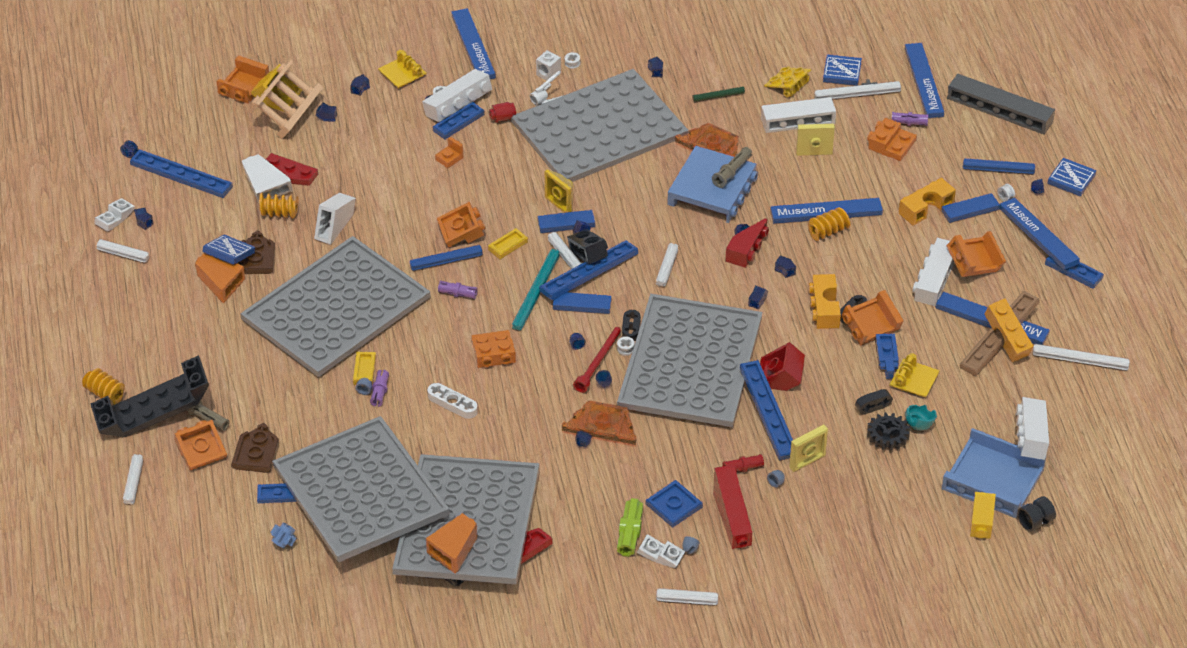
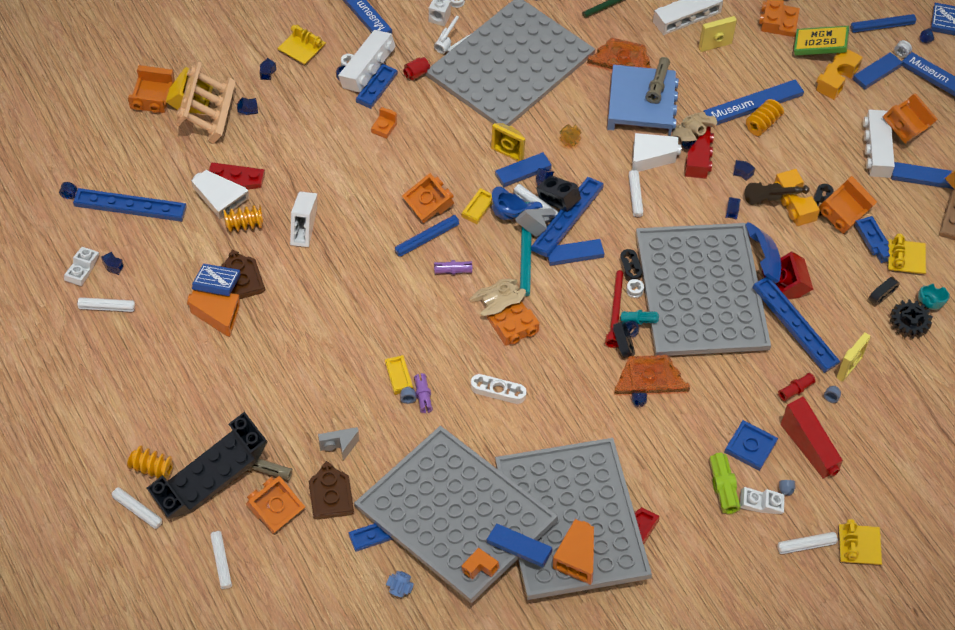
camera: 20 degrees left, 10 degrees up
light grey plate [240,236,431,377] -> none
clear blue hinge [569,333,586,350] -> none
none -> white axle [112,487,162,529]
none -> light grey slope [318,427,359,460]
none -> orange piece [461,548,500,580]
none -> tan piece [469,278,526,316]
none -> blue tile [487,523,553,568]
none -> blue piece [491,186,543,220]
none -> light grey slope [515,208,556,237]
none -> clear yellow gear [560,124,582,146]
none -> black beam [613,321,635,358]
none -> teal axle [621,310,659,325]
none -> white slope [632,133,681,172]
none -> tan piece [672,112,717,141]
none -> dark brown piece [744,182,810,205]
none -> blue slope [745,222,781,283]
none -> tile [794,26,849,55]
none -> yellow hinge [839,519,882,565]

